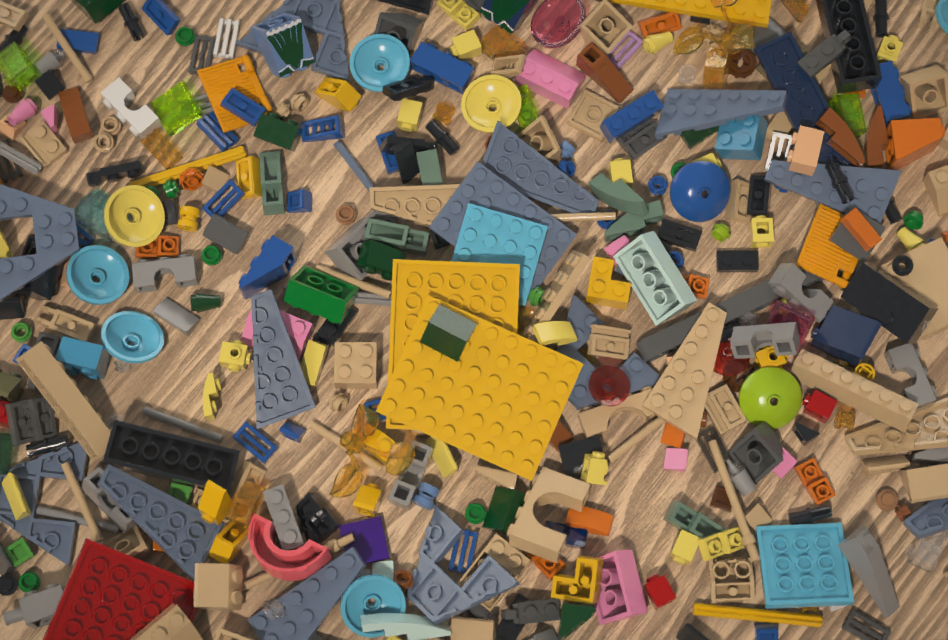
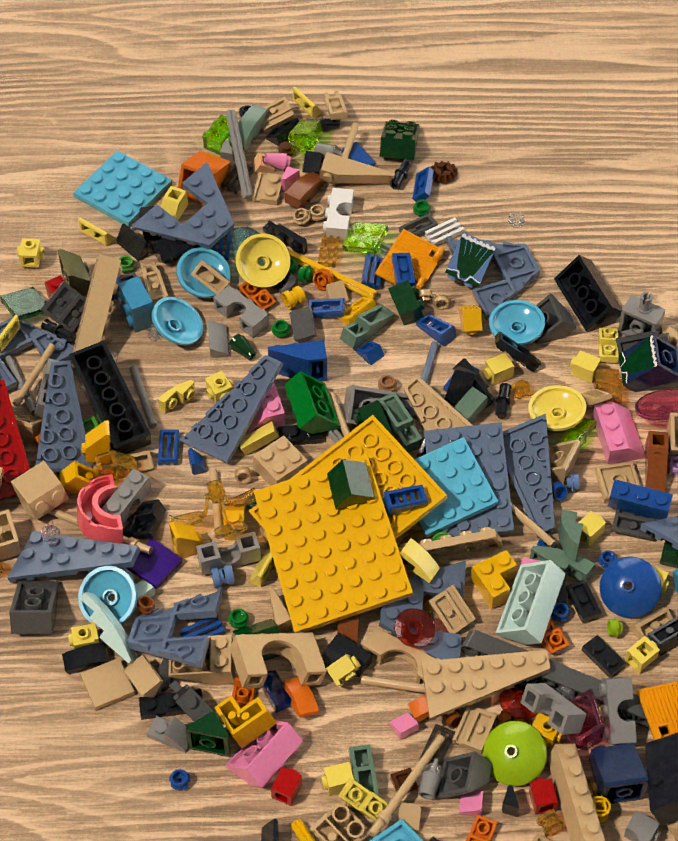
camera: 50 degrees right, 20 degrees down
blue brick [410,42,474,95] -> none
none -> tan slope [191,260,232,295]
none -> tan slope [319,152,393,184]
none -> blue slope [382,484,428,516]

